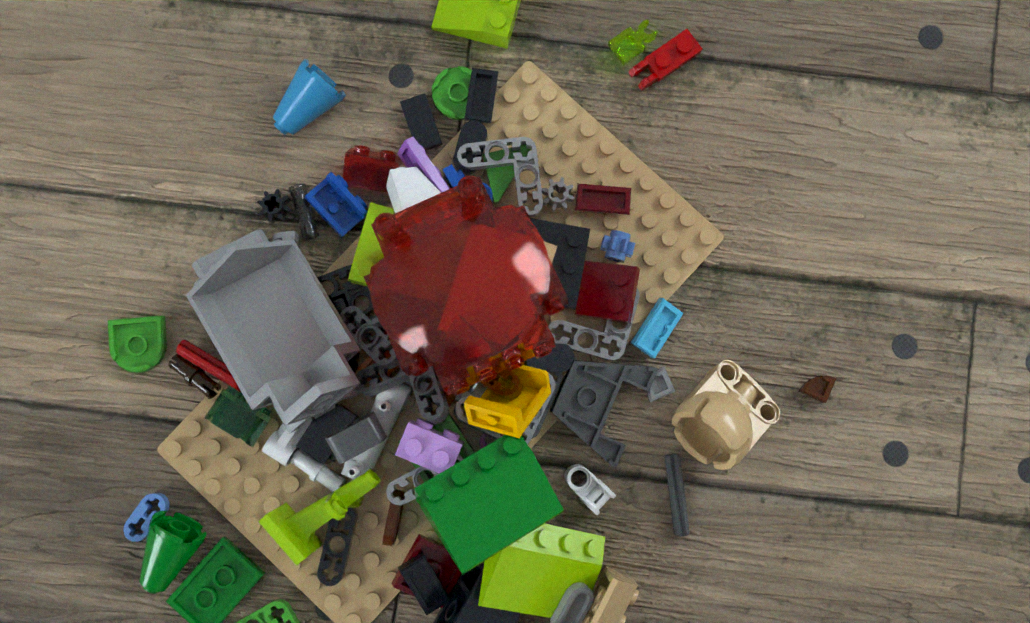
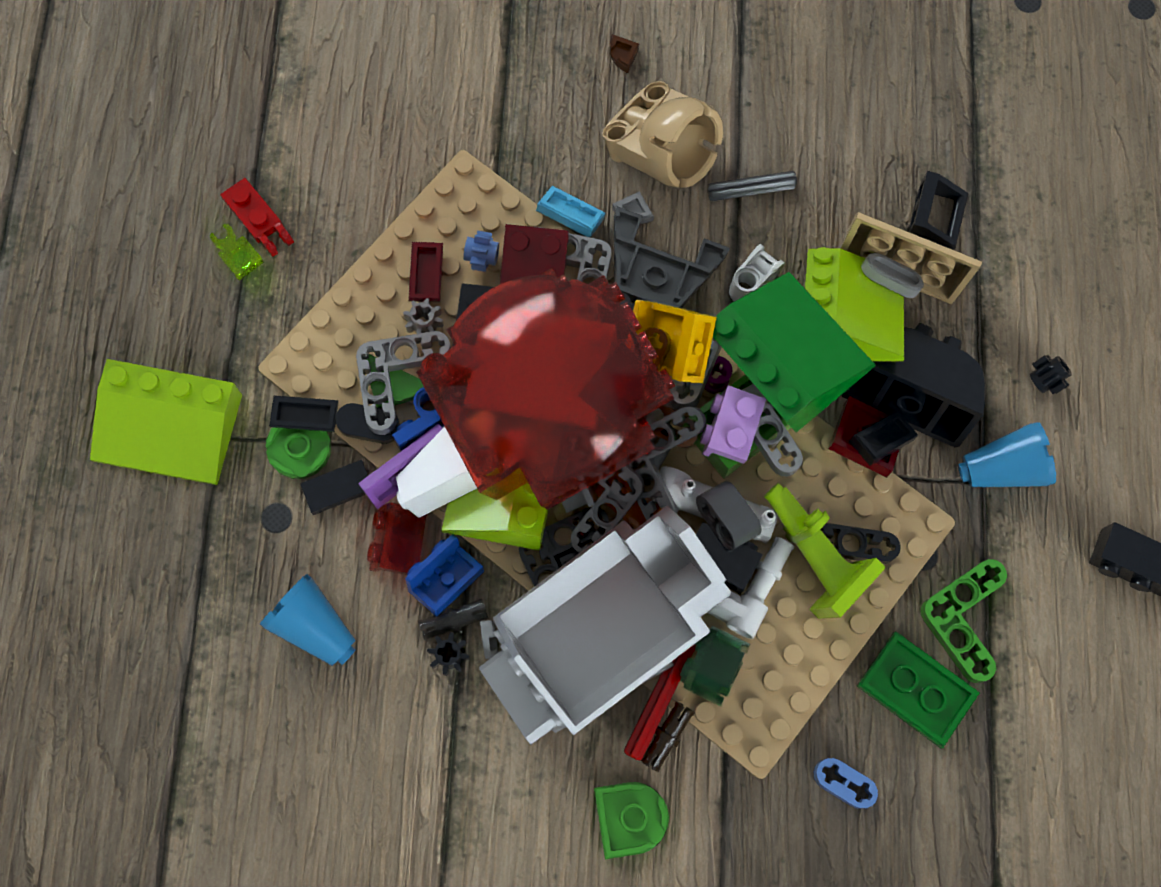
camera: 95 degrees left, 10 degrees down
green cone [139,511,207,594] -> none
reddish brown tile [382,489,405,547] -> none

